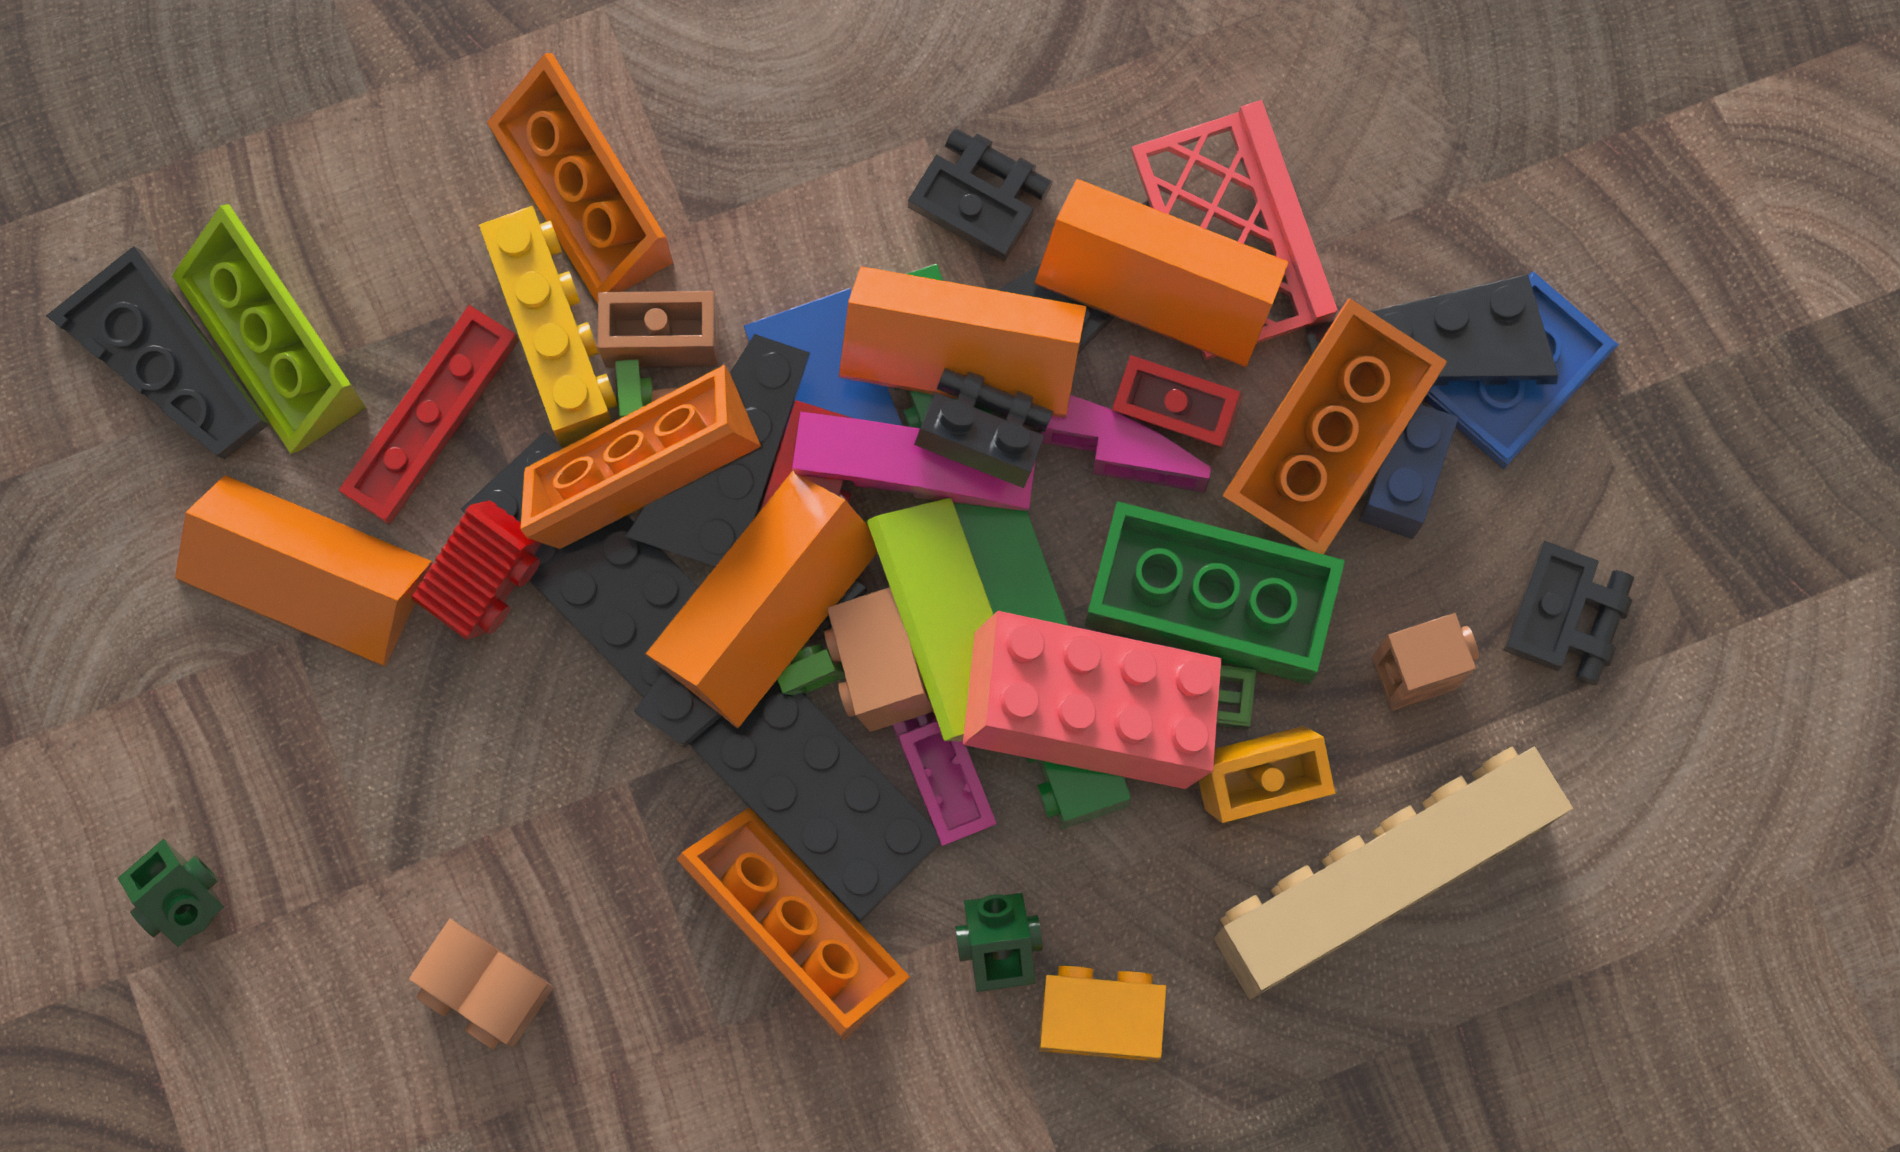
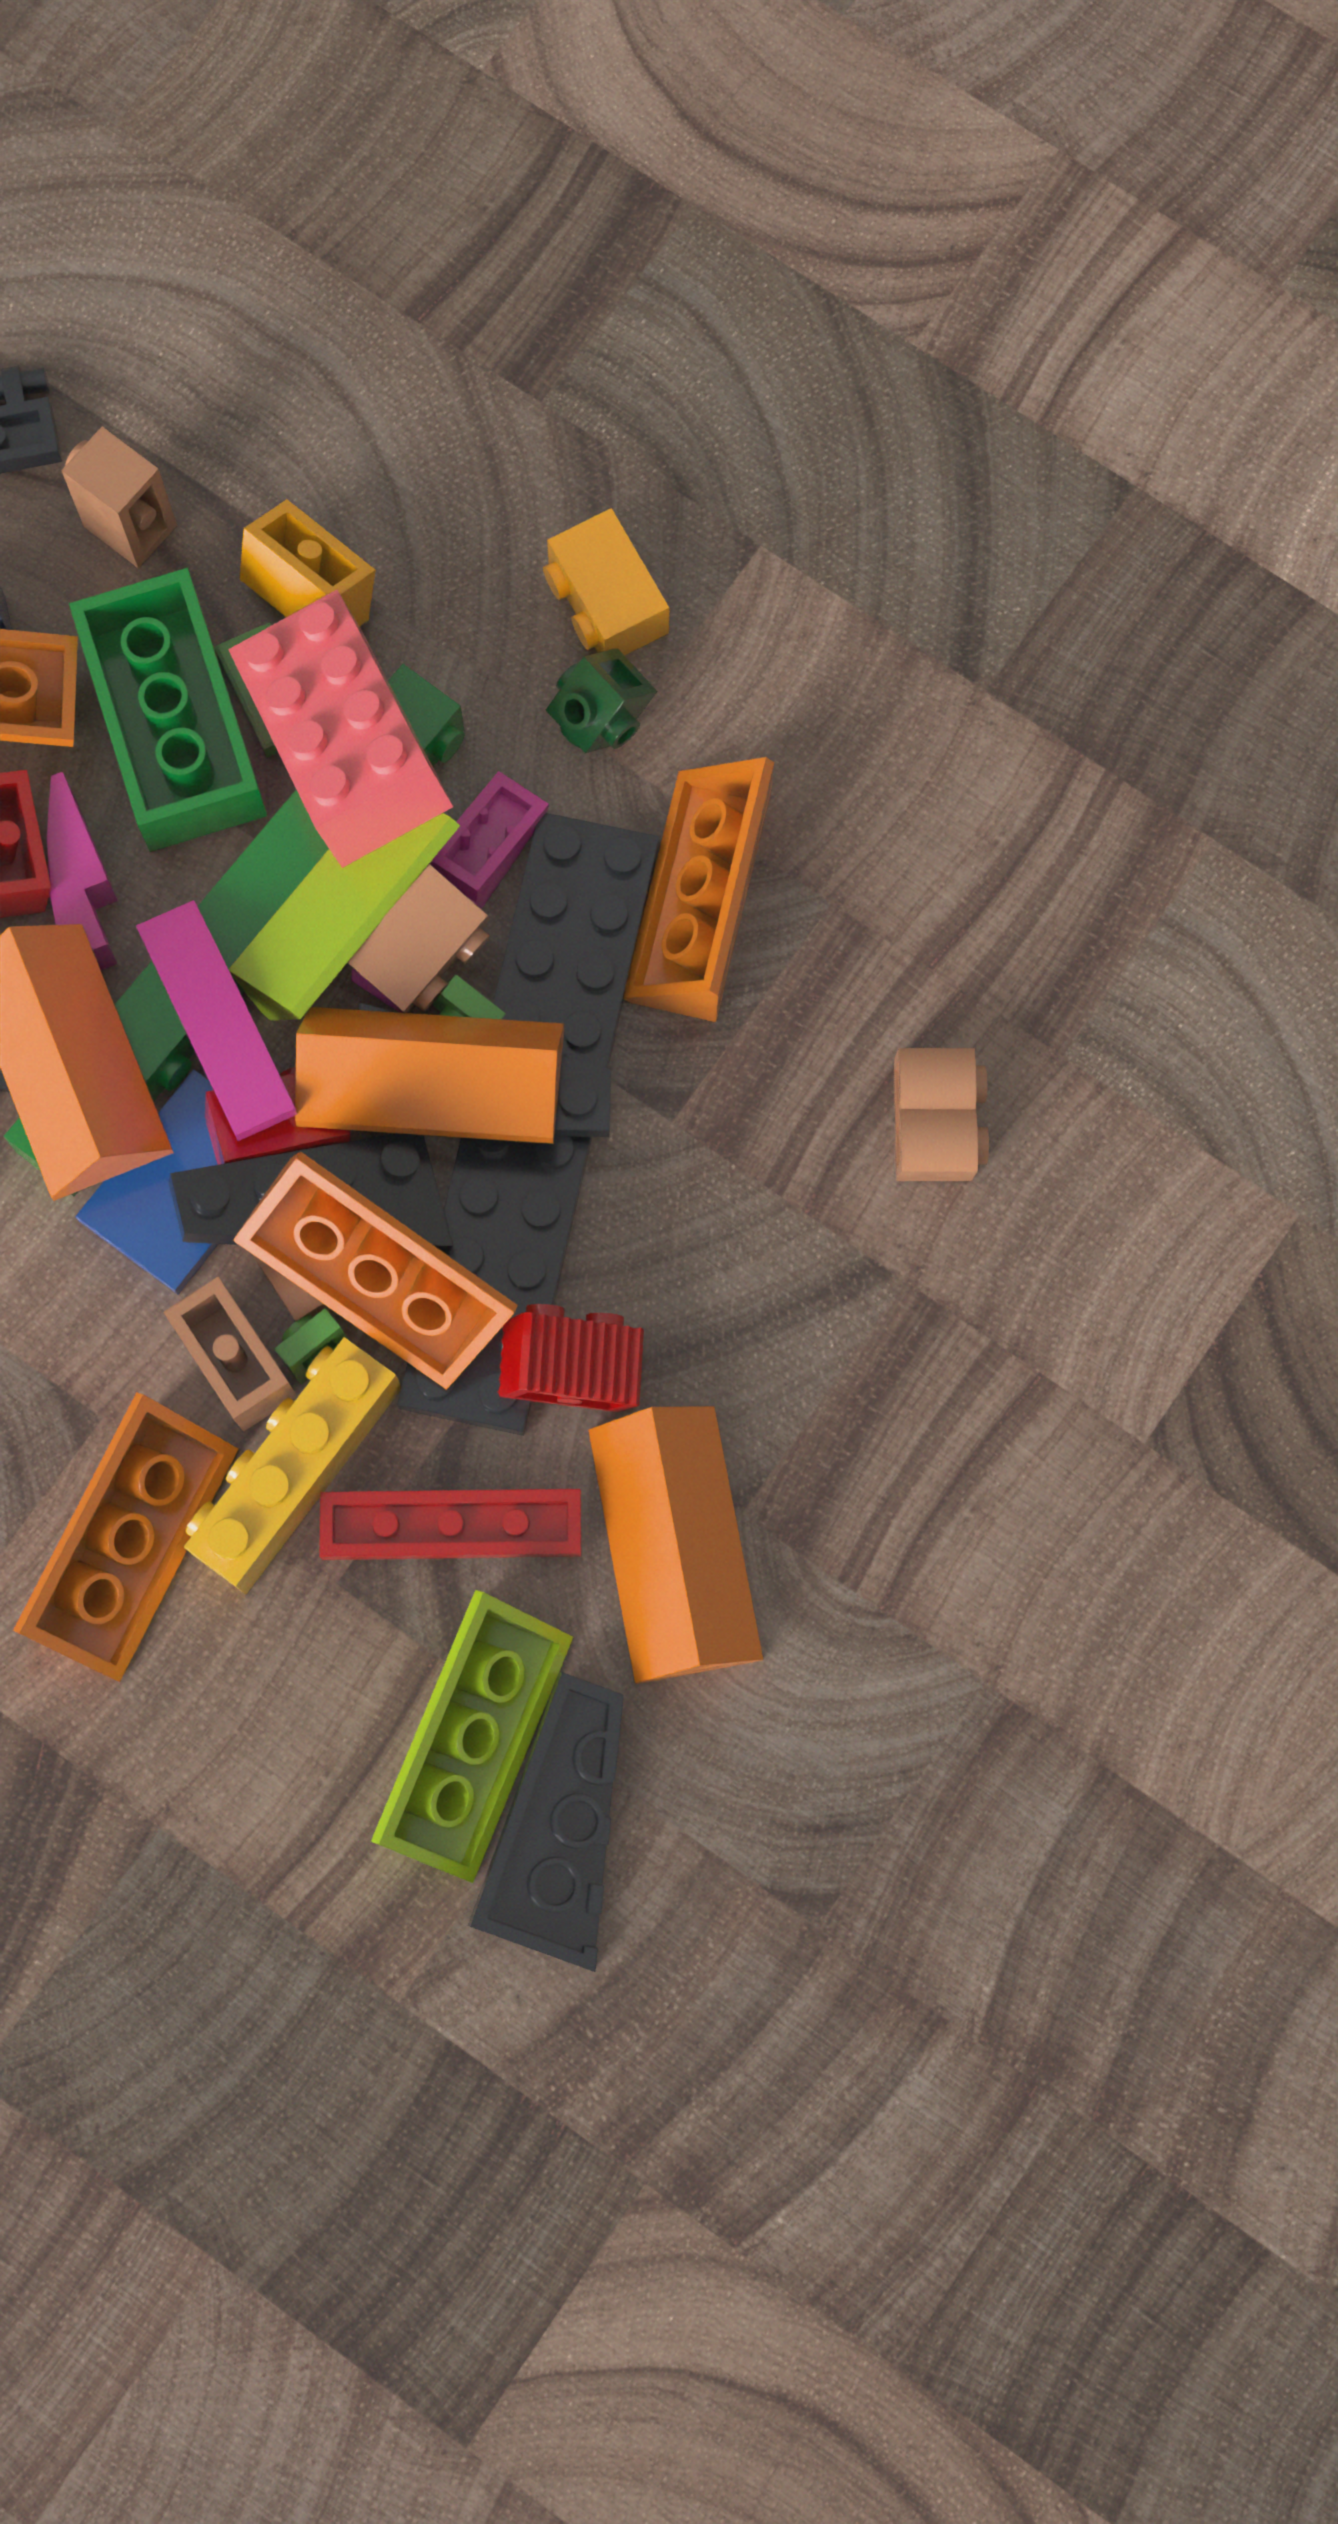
camera: 125 degrees left, 0 degrees up
dark green brick [118,838,224,947] -> none
black plate [914,368,1053,488] -> none
tan brick [1213,746,1574,1000] -> none

